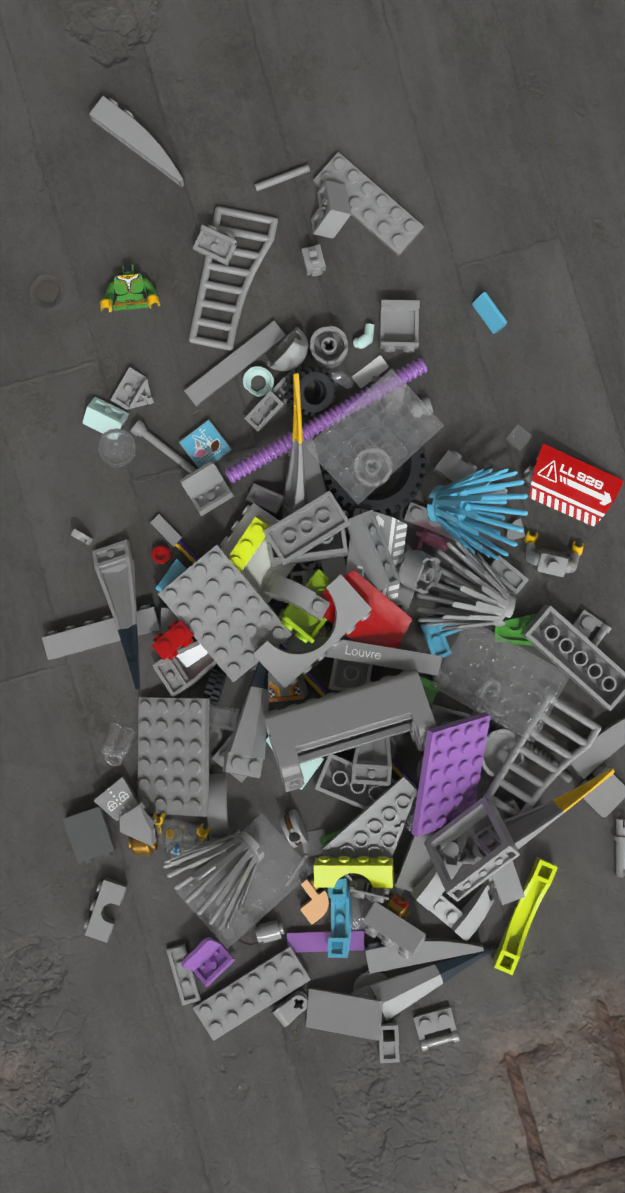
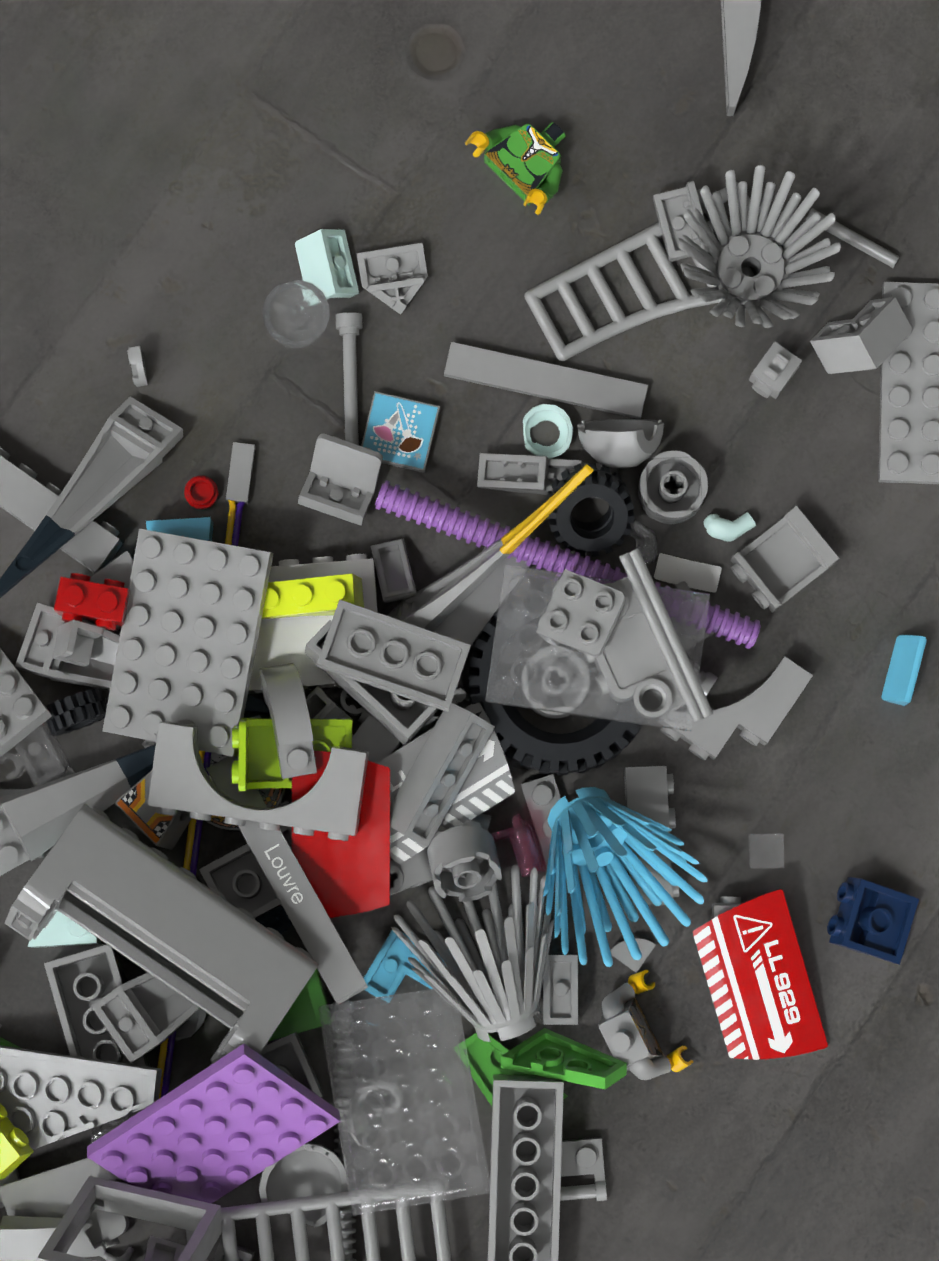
camera: 50 degrees right, 5 degrees down
none -> light grey panel [53,620,104,667]
none -> bright green wing [501,1028,627,1089]
none -> light grey bracket [536,569,626,657]
none -> light grey brick [583,548,714,722]
none -> light grey arch [657,657,813,761]
none -> light grey plant [678,165,841,328]
none -> dark blue plate [827,877,919,965]

